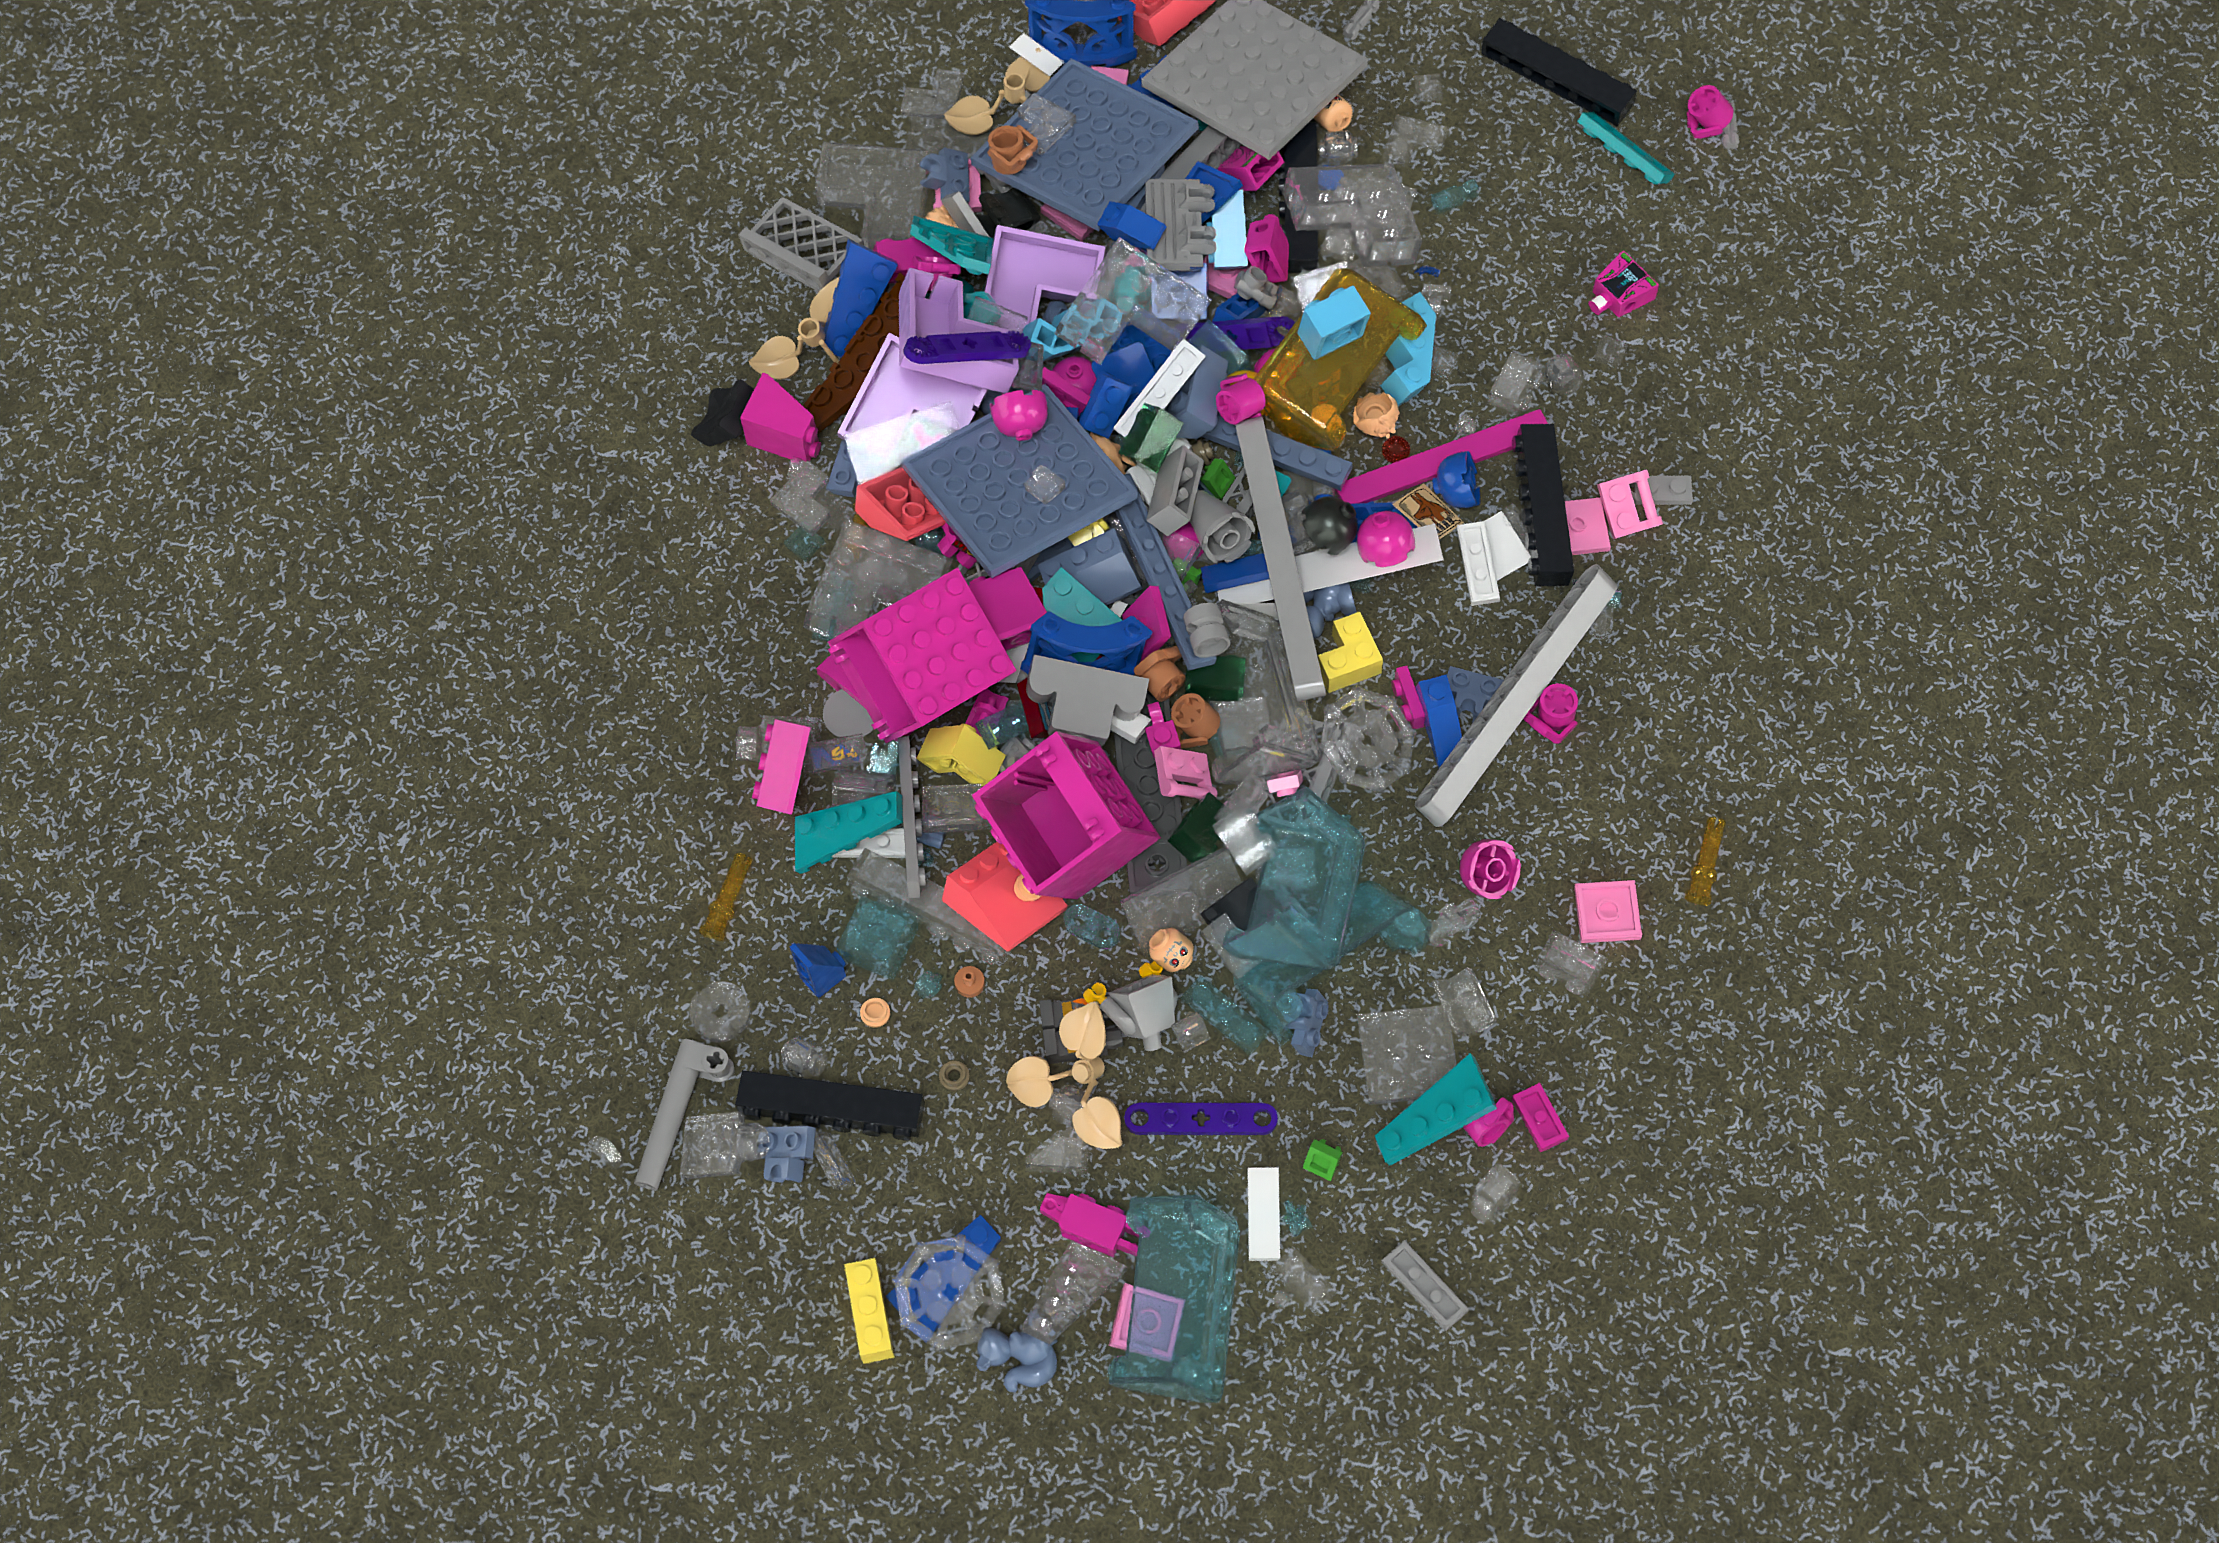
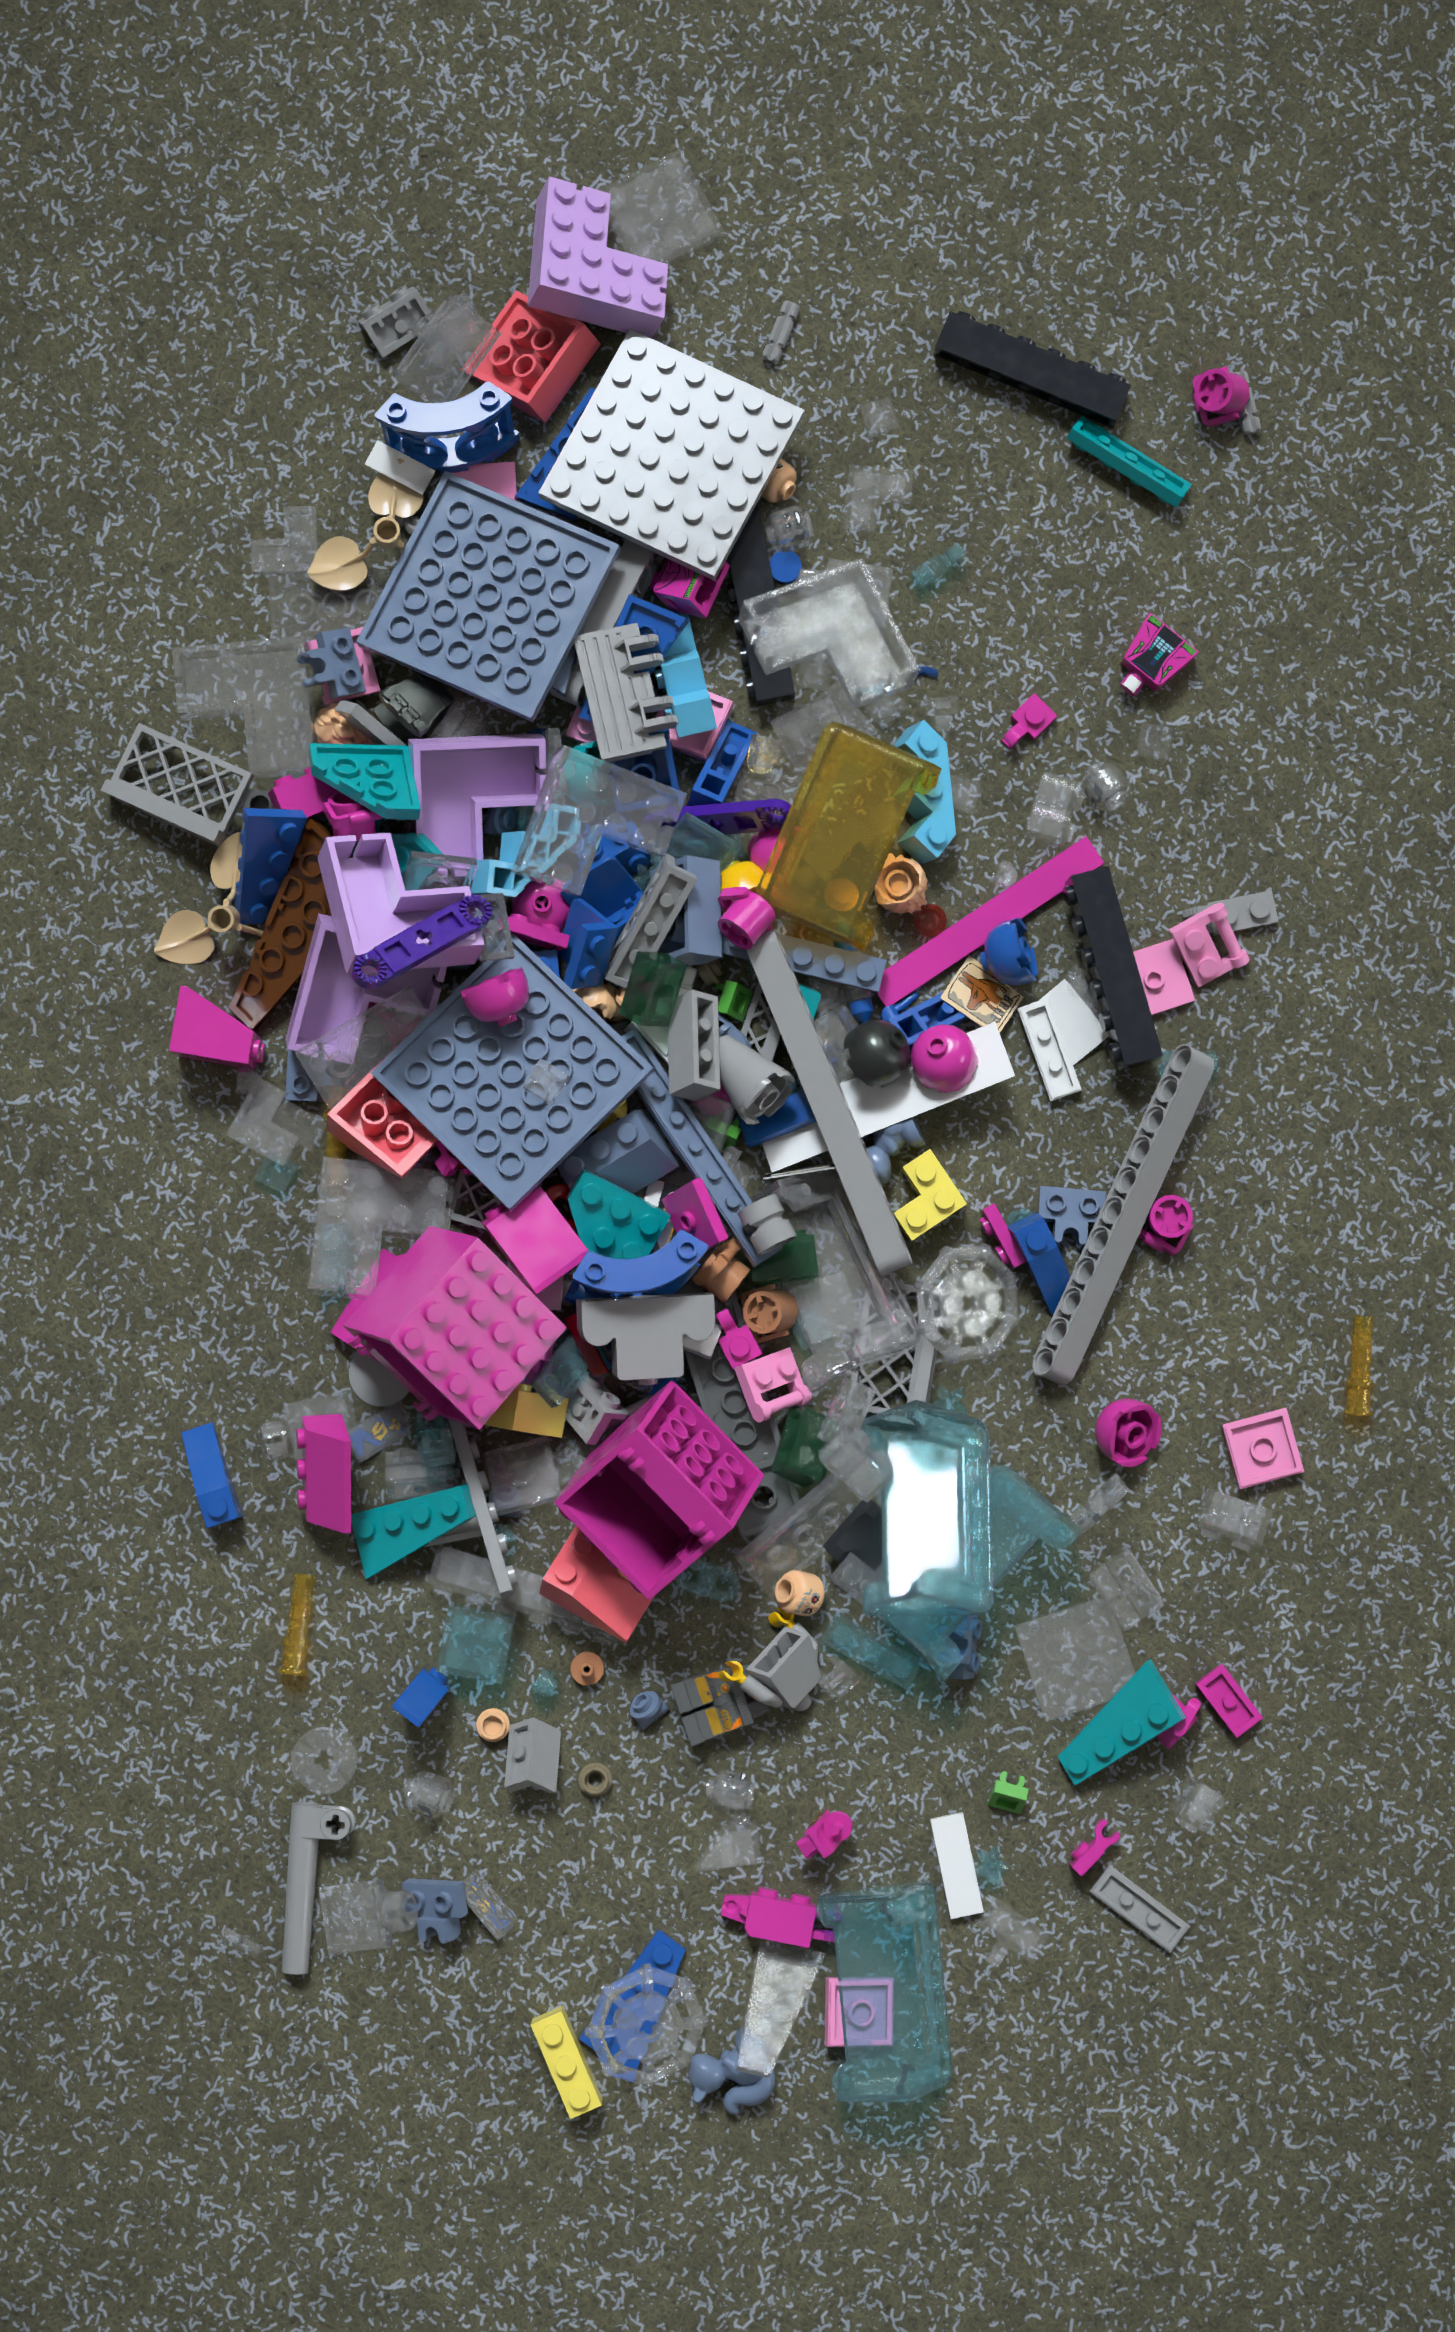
camera: 15 degrees left, 20 degrees up
black brick [690,379,754,447] -> none
black brick [735,1070,925,1141] -> none
nougat piece [987,125,1038,175] -> none
tan plant [1006,1001,1122,1149] -> none
clear plate [1017,93,1077,155] -> none
blue slope [1097,201,1167,250] -> none
dark purple piece [1124,1103,1278,1135] -> none
light grey plate [1234,266,1278,310] -> none
dark pink torso [1244,214,1289,283] -> none
bright pink plate [1267,769,1304,797] -> none
medium azure brick [1297,285,1371,360] -> none
none -> blue slope [181,1422,243,1528]
none -> light grey panel [504,1717,561,1793]
none -> sand blue plate [630,1691,670,1730]
none -> dark pink hips [796,1809,853,1859]
none -> dark pink plate [1001,693,1057,750]
none -> dark pink plate [1069,1818,1120,1876]

